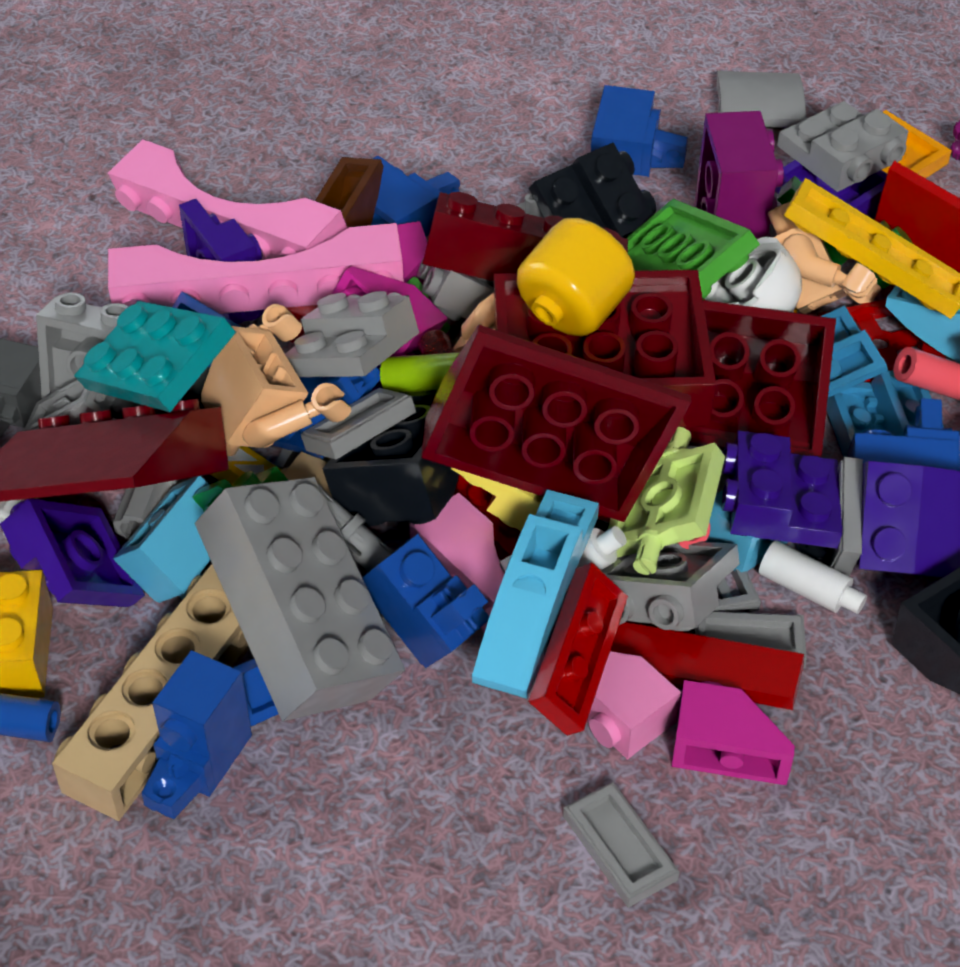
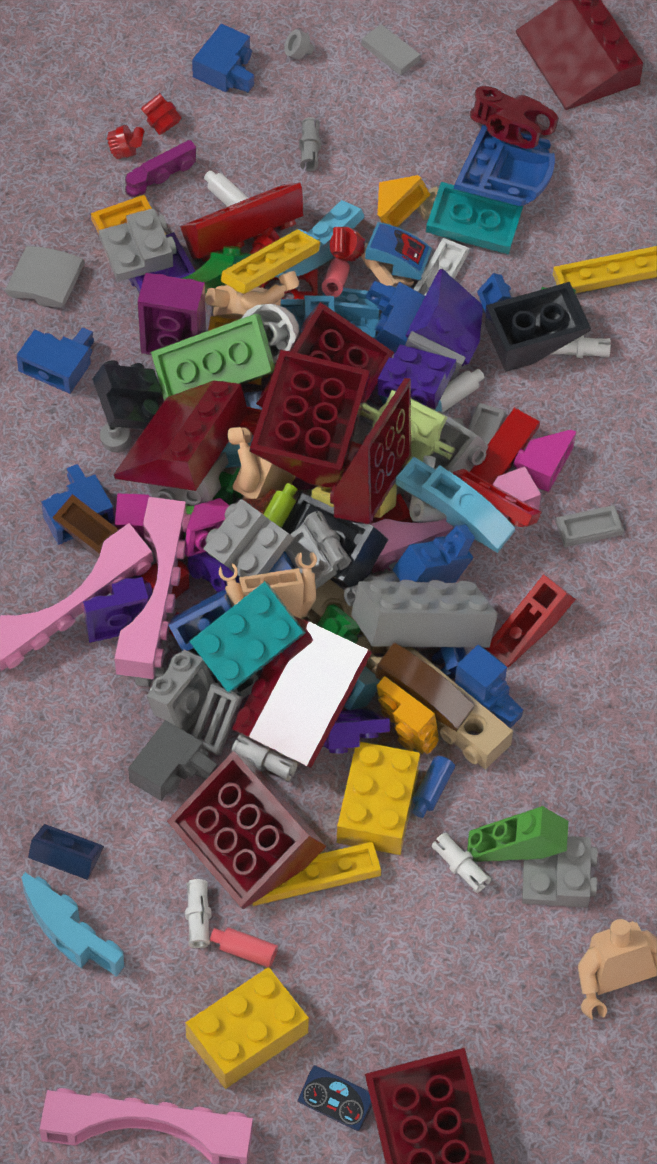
camera: 75 degrees left, 10 degrees up
yellow head [516,218,635,336] -> none
none -> light grey pin [304,511,351,571]
none -> reddish brown slope [376,642,474,732]
none -> light orange plate [376,676,439,754]
none -> red slope [484,574,576,668]

